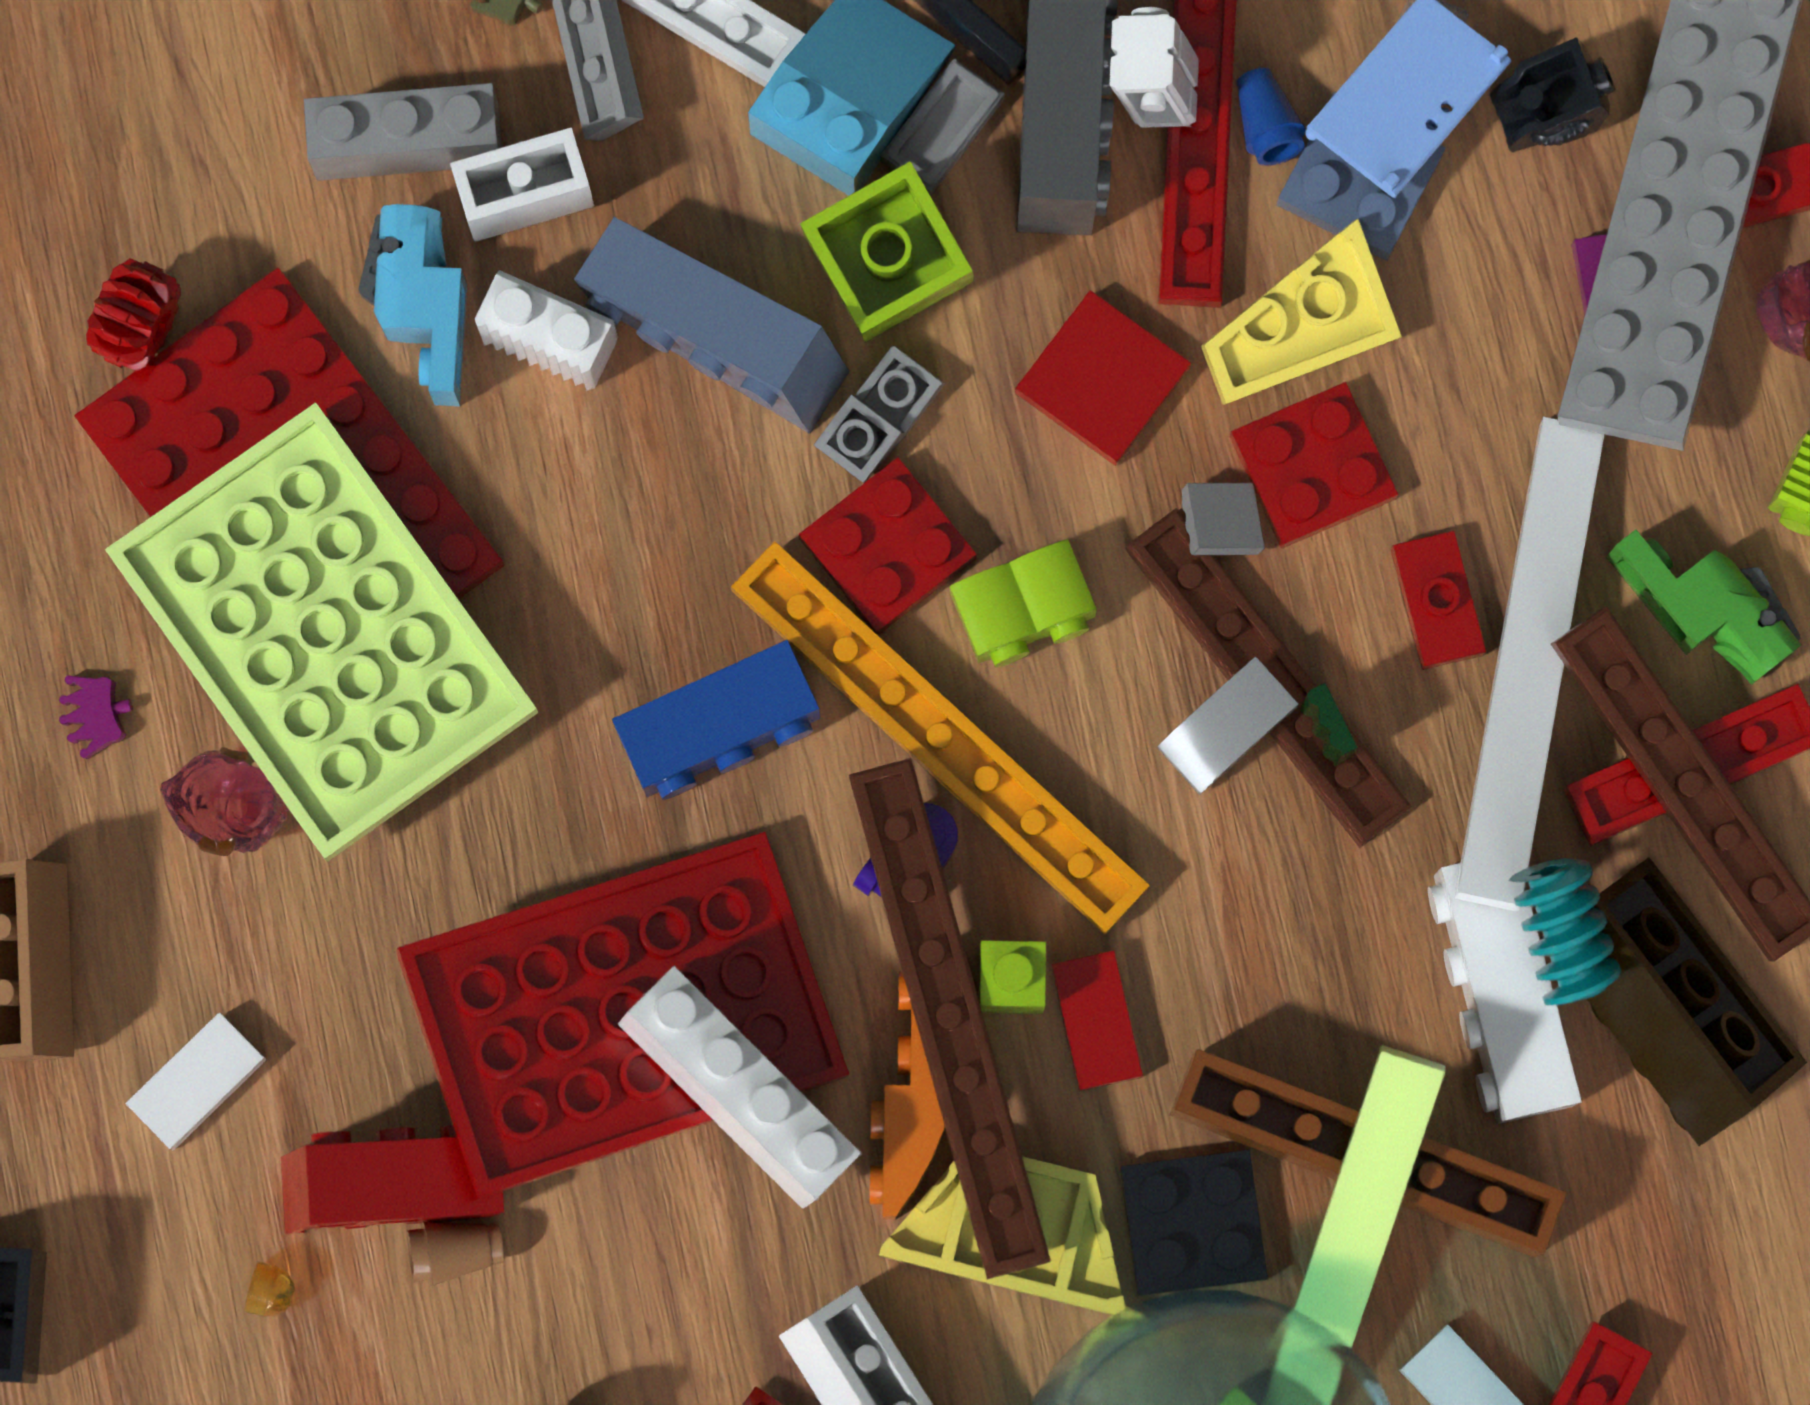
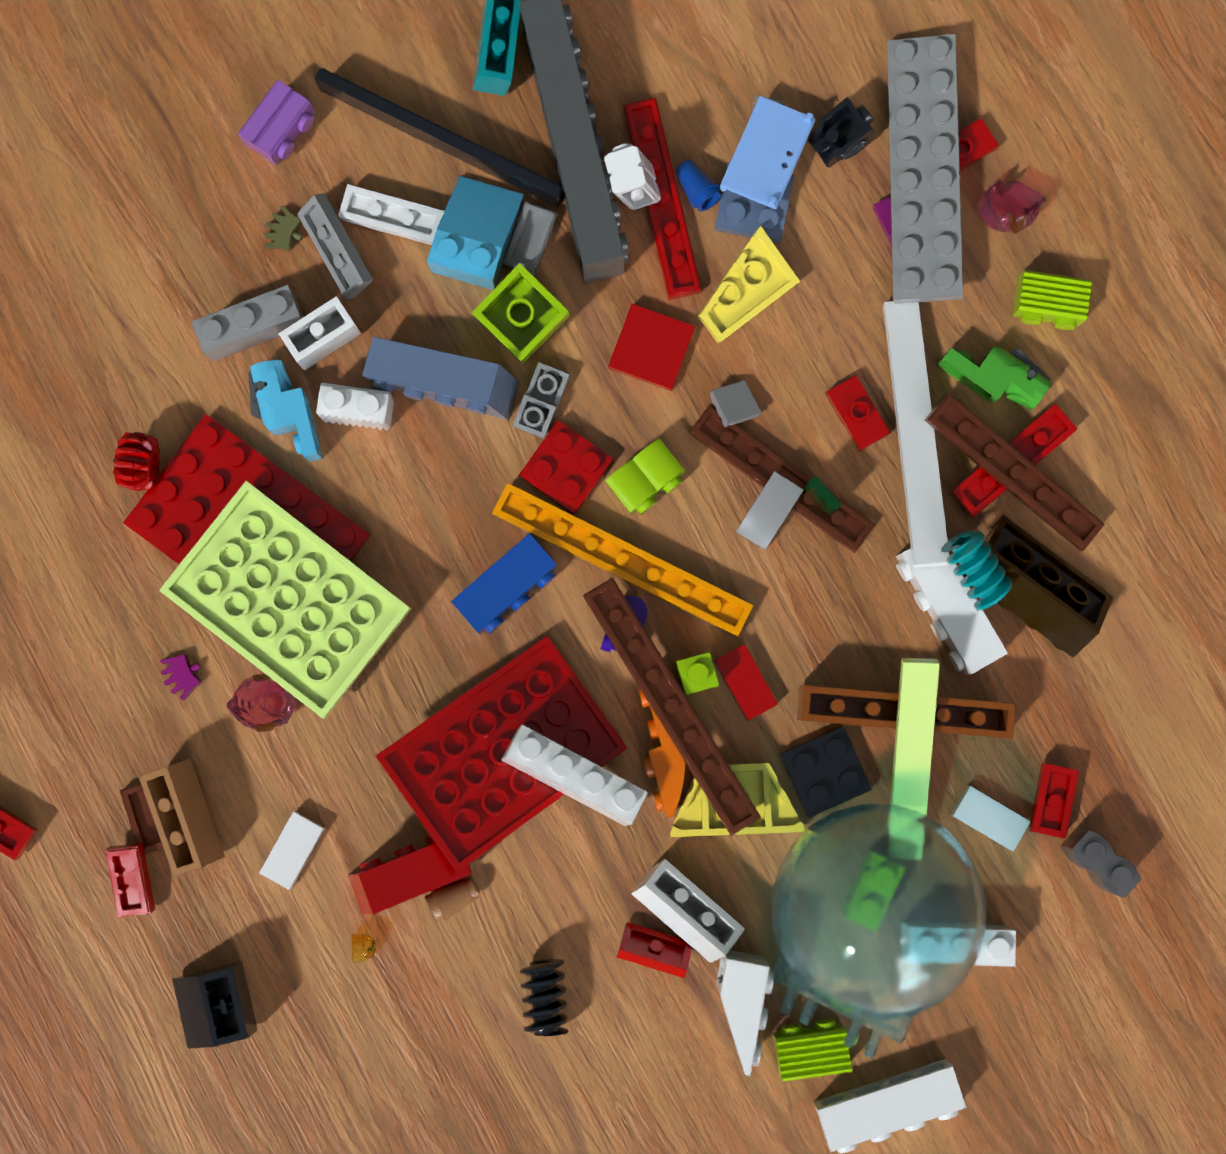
camera: 15 degrees left, 5 degrees up
red plate [1229,382,1399,549] -> none

